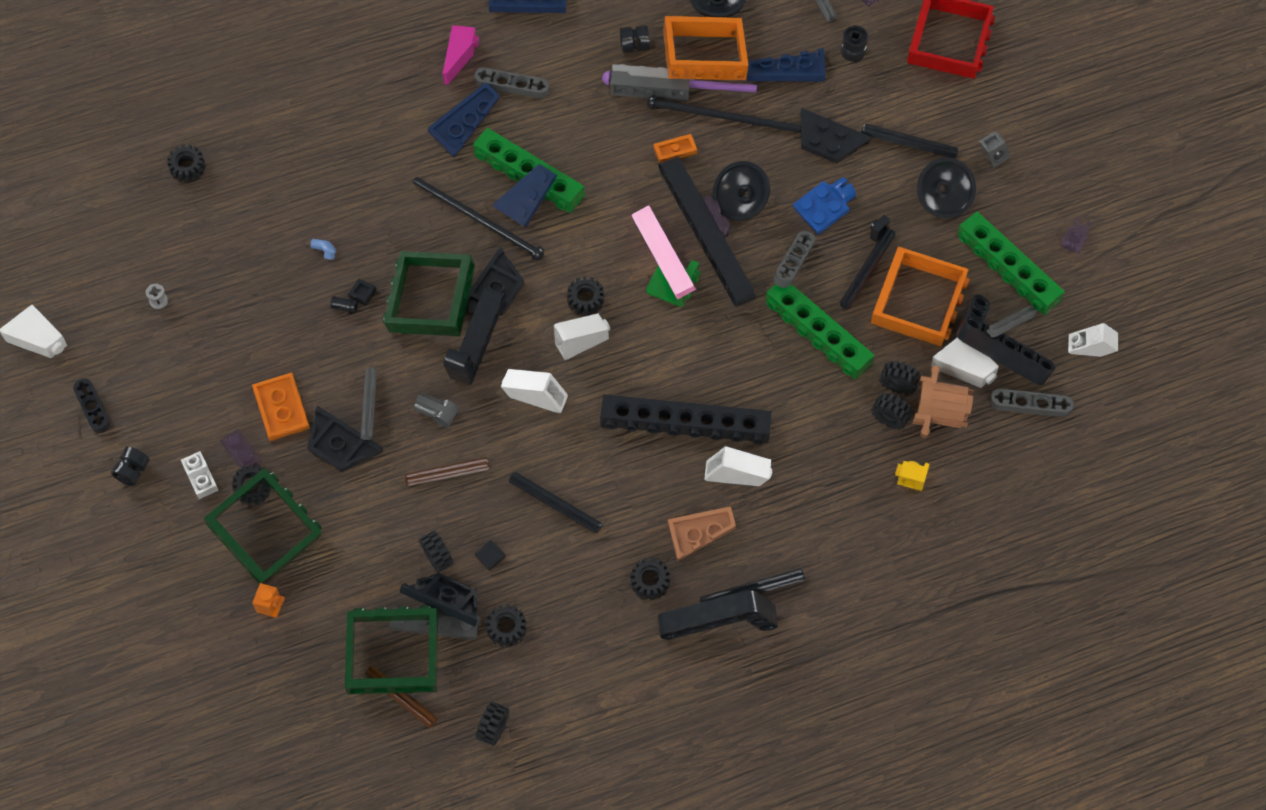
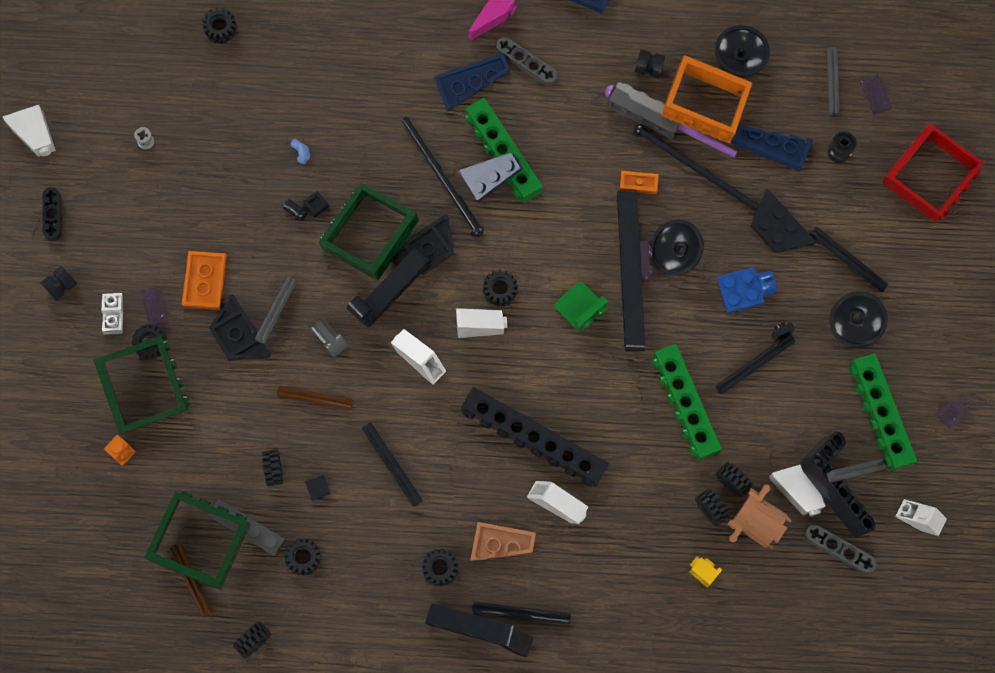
camera: 20 degrees right, 10 degrees up
black wing [400,573,478,627] -> none
bright pink tile [632,205,696,299] -> none
dark grey beam [774,231,815,288] -> none
orange window [871,246,970,347] -> none
dark grey brick [979,131,1011,168] -> none

